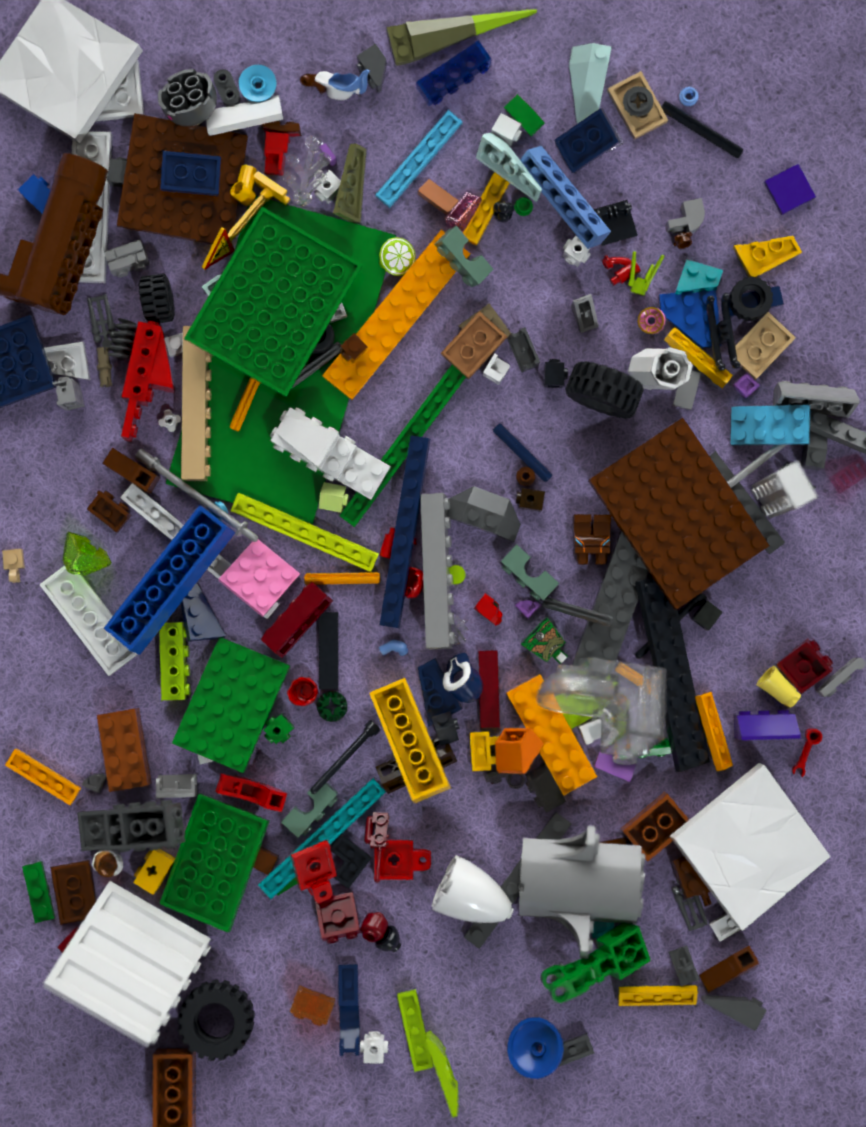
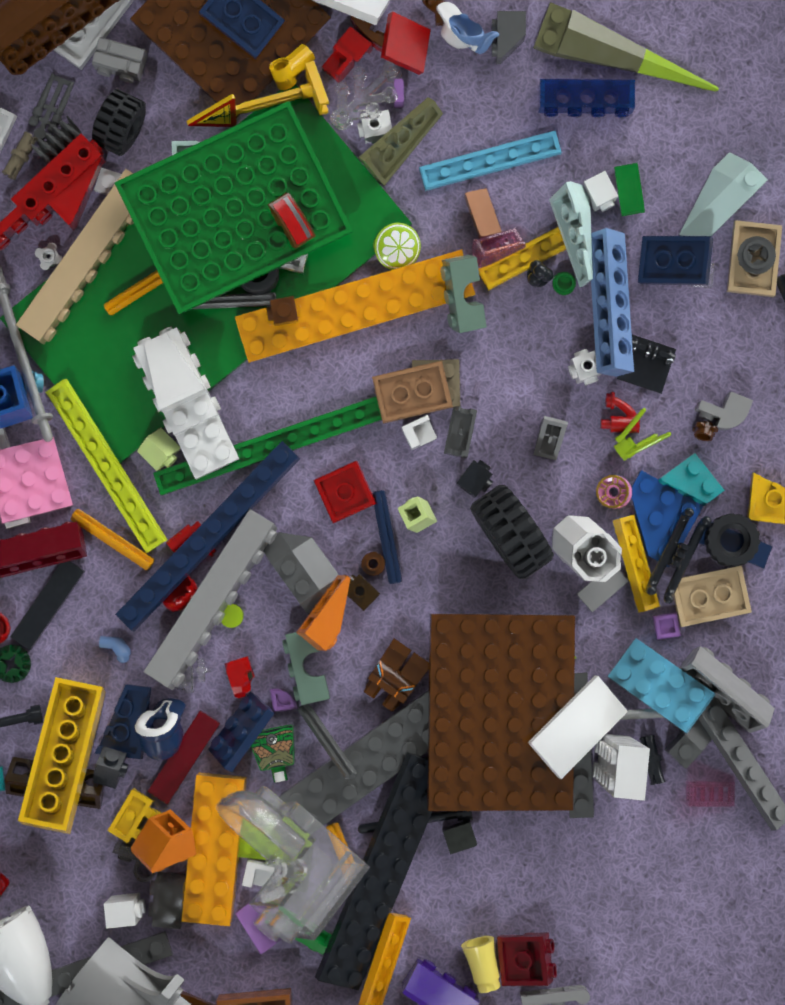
camera: 30 degrees right, 0 degrees up
none -> white brick [104,893,146,929]
none -> dark blue plate [208,691,275,773]
none -> slope [267,192,315,248]
none -> orange slope [296,575,351,651]
none -> red tile [313,461,377,524]
none -> red tile [381,11,431,75]
none -> yellowish green brick [398,496,437,533]
none -> white tile [528,675,628,779]

